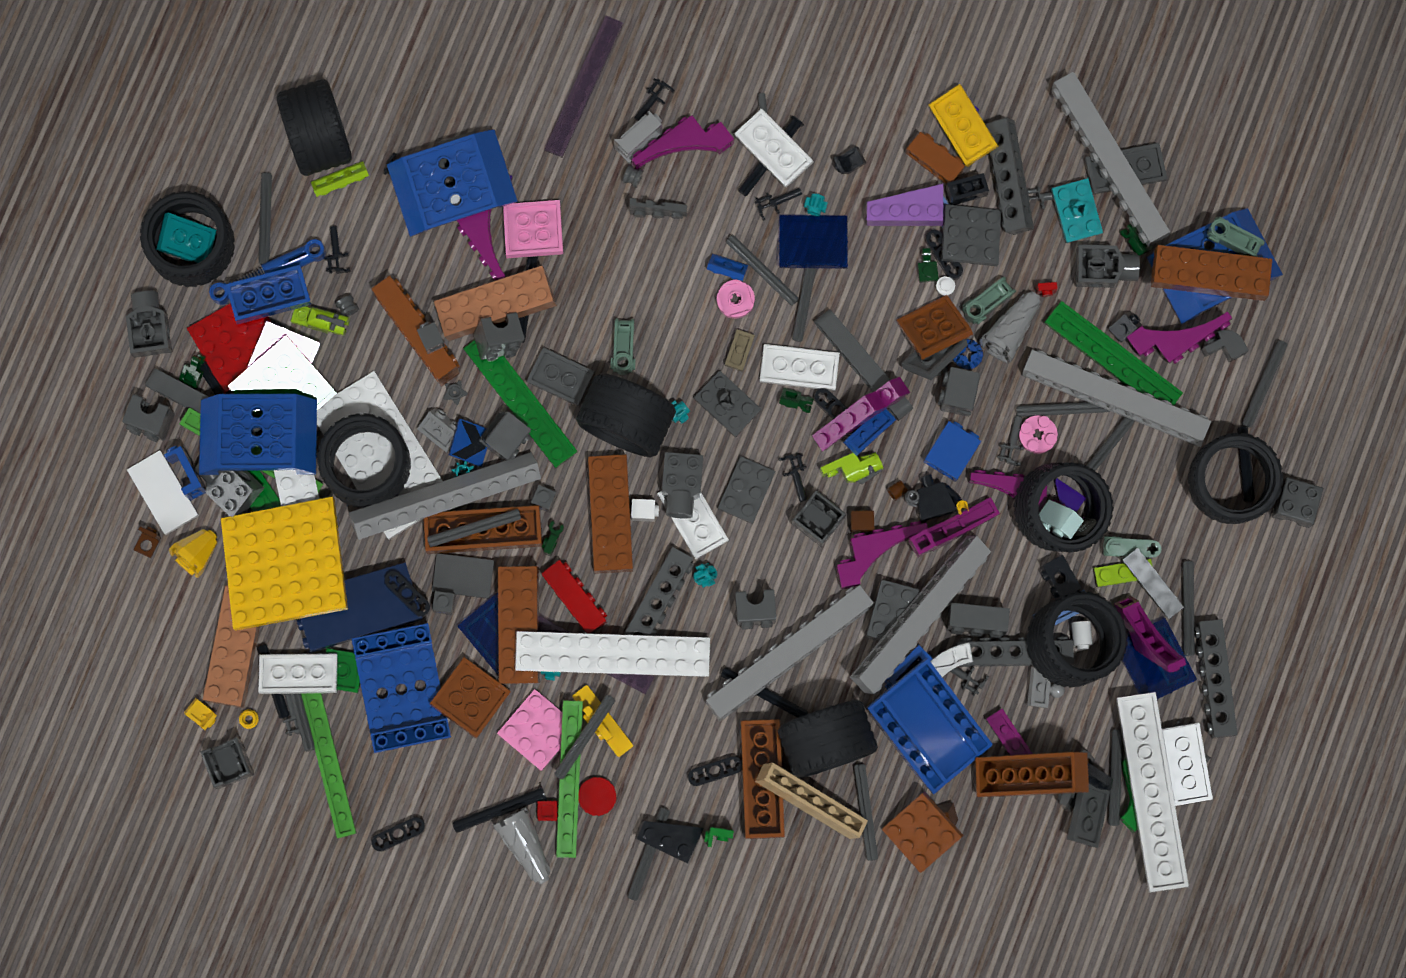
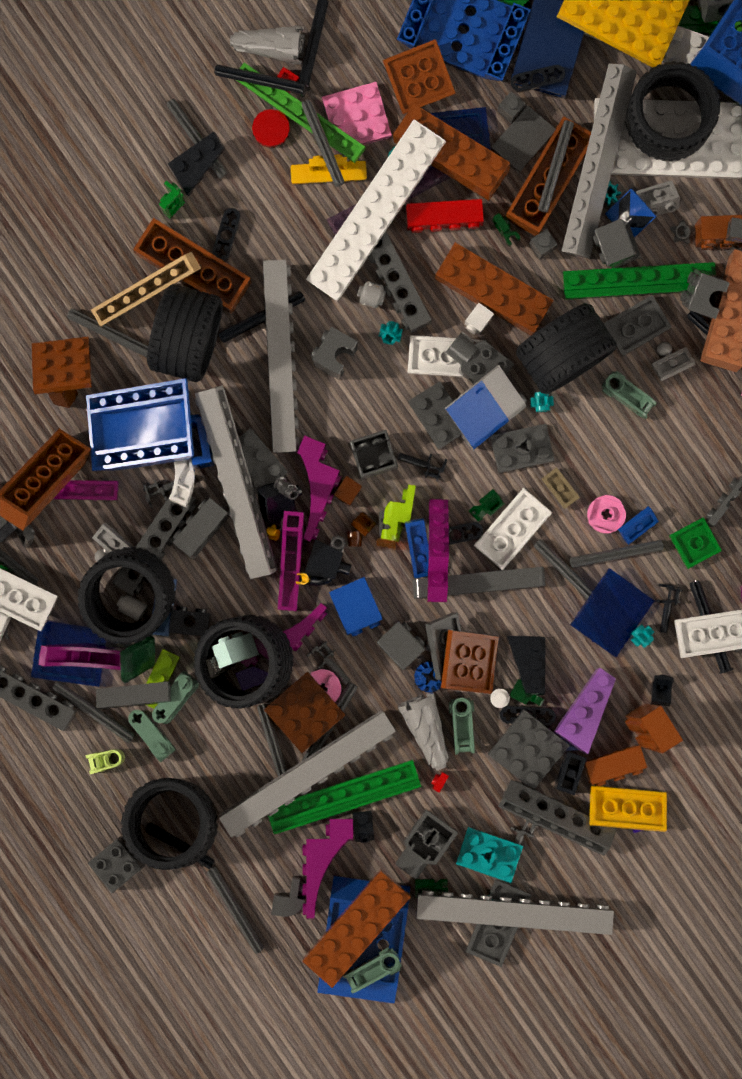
camera: 125 degrees right, 5 degrees up
none -> yellowish green piece [85,749,125,774]
none -> clear green tile [120,635,155,684]
none -> sand green piece [128,710,176,762]
none -> black axle [214,65,307,97]
none -> black torso [257,477,302,541]
none -> reddish brown plate [264,671,346,753]
none -> reddish brown tile [351,512,376,536]
none -> light grey head [357,281,386,308]
none -> clear orange tile [376,538,396,550]
none -> blue door [445,365,527,450]
none -> black wing [507,636,546,695]
none -> dark orange brick [625,704,683,754]
none -> light grey plate [652,342,695,381]
none -> green plate [669,517,722,569]

